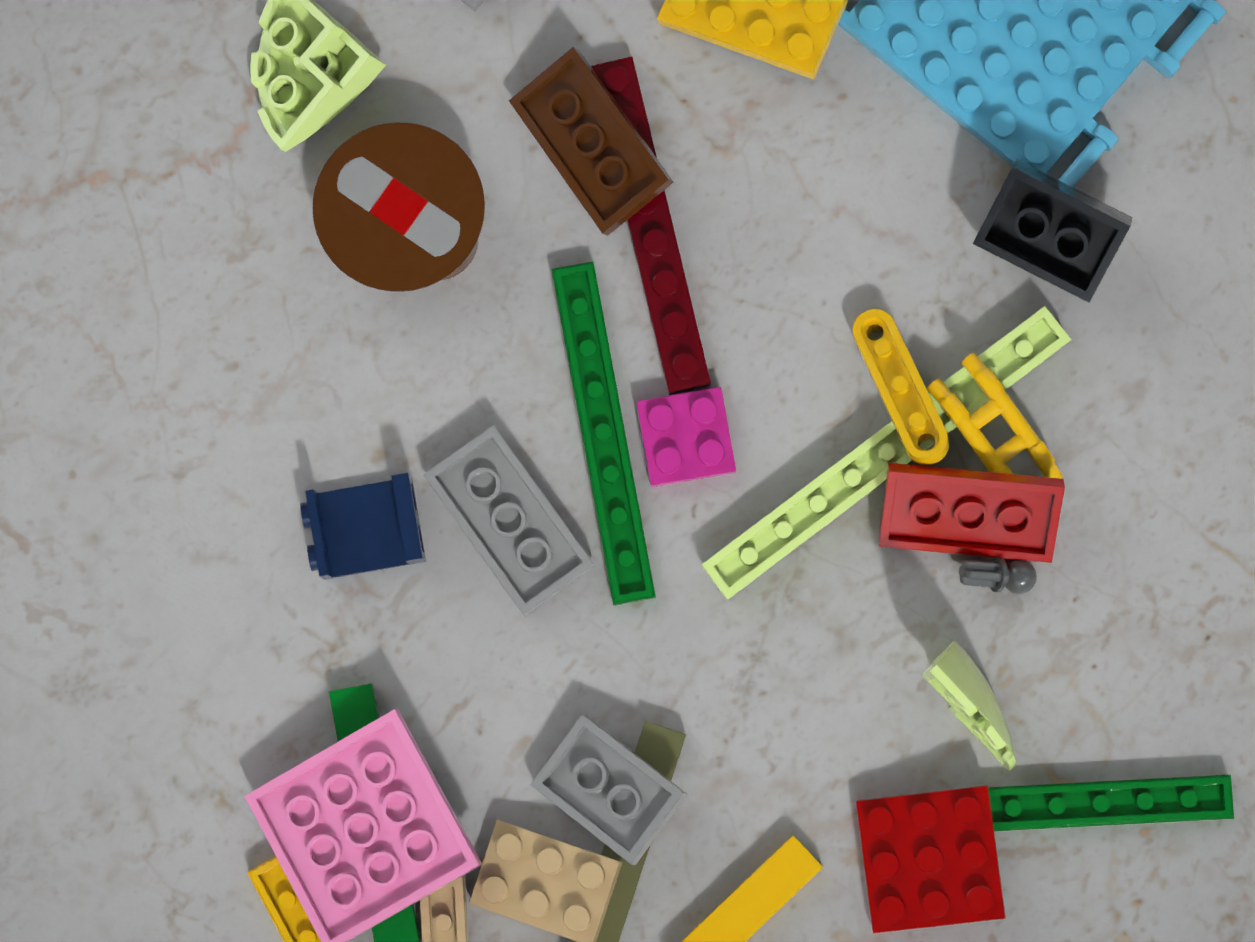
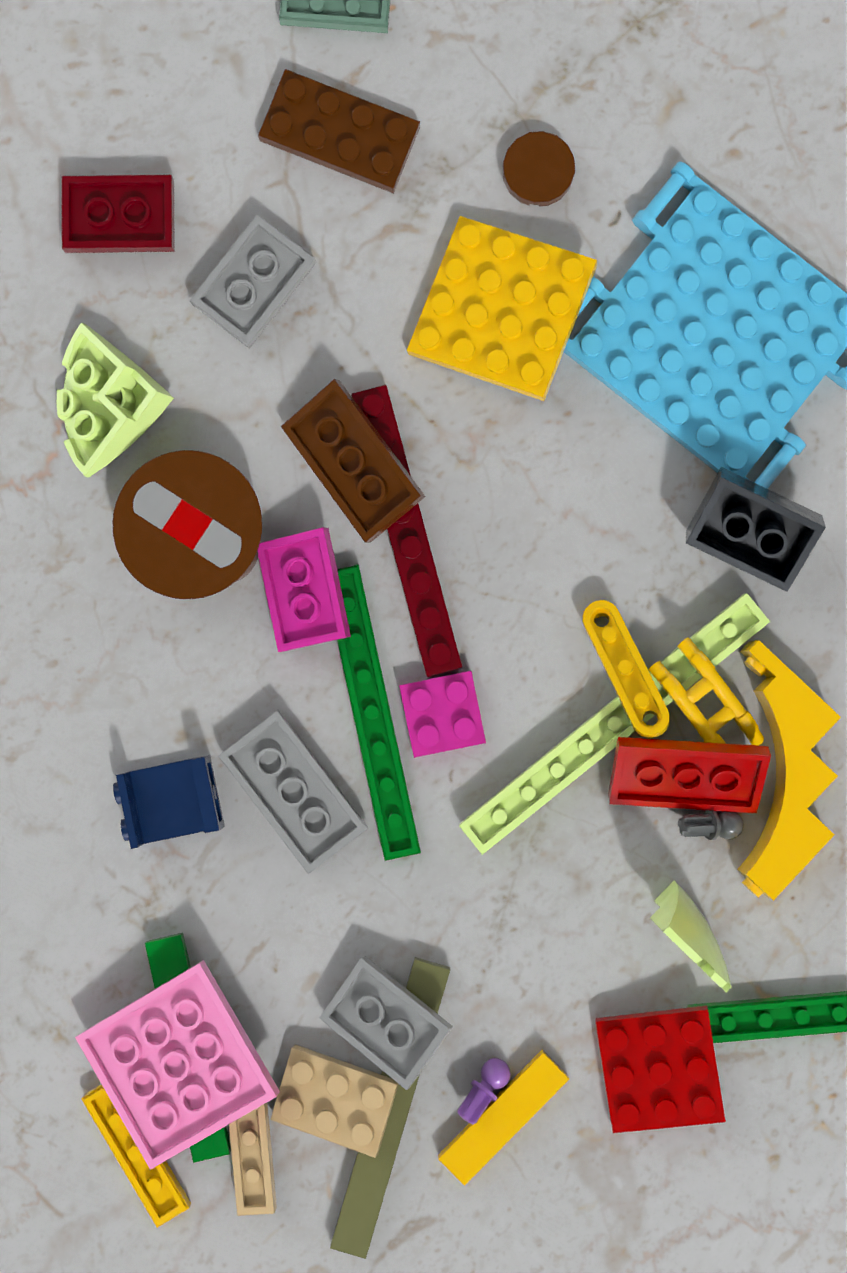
camera: 10 degrees left, 5 degrees up
none -> dark pink plate [257,527,351,652]
none -> medium lavender axle [457,1058,510,1125]
none -> yellow arch [737,640,841,901]

